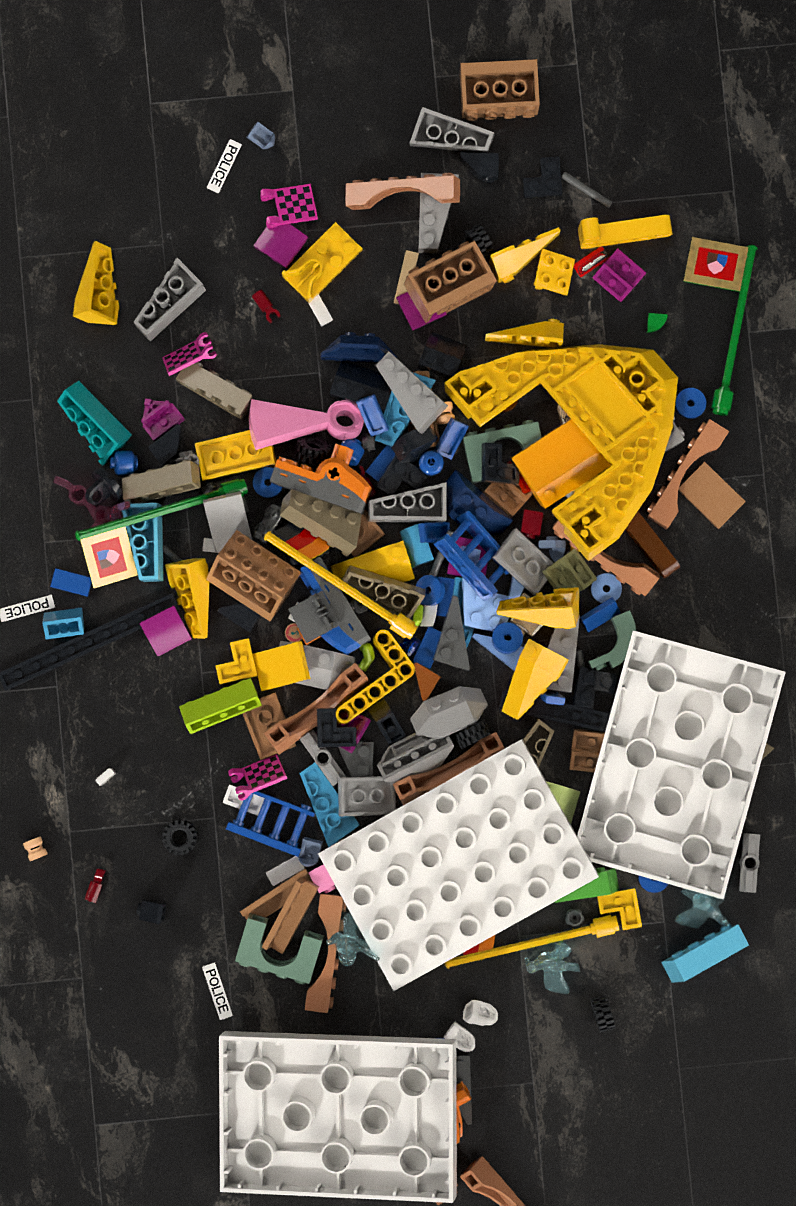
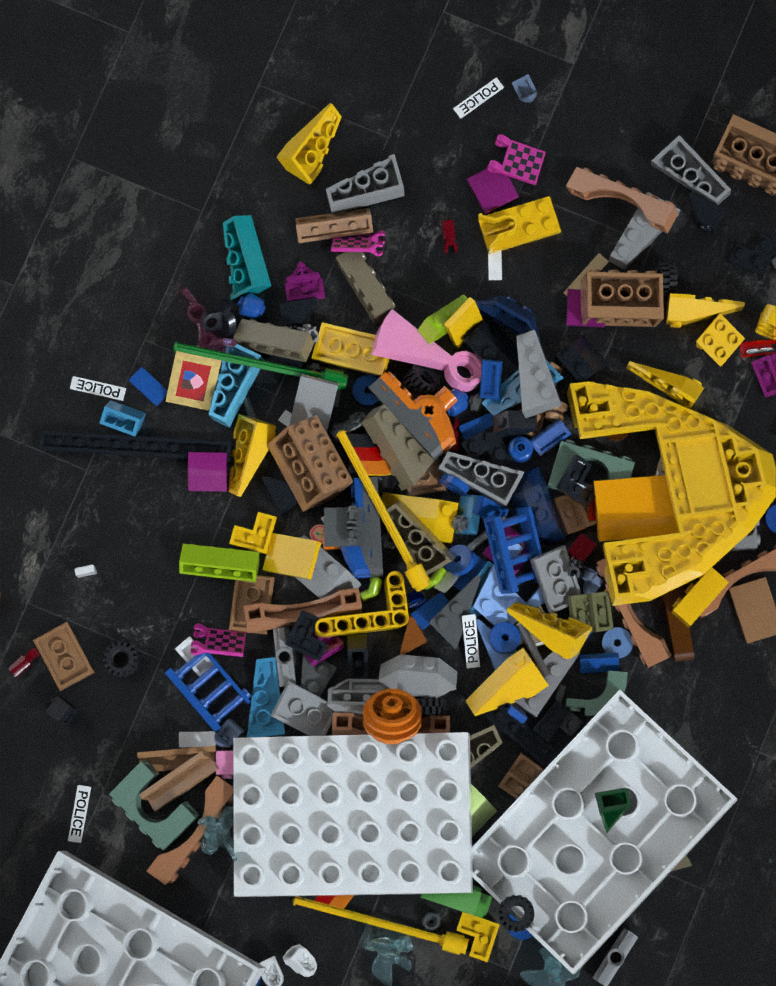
camera: 35 degrees right, 5 degrees down
none -> medium nougat tile [33,622,95,691]
none -> medium nougat fence [295,208,373,243]
none -> orange wheel [363,689,421,744]
none -> lime brick [417,294,467,345]
none -> blue piece [439,473,470,496]
none -> yellow tile [444,297,484,349]
none -> dark grey plate [453,514,469,533]
none -> white sticker [462,614,480,668]
none -> black tyre [498,894,535,932]
none -> dark grey bar [518,624,550,678]
none -> black plate [568,559,587,579]
none -> dark green slope [595,787,632,833]
none -> yellow brick [671,568,729,628]

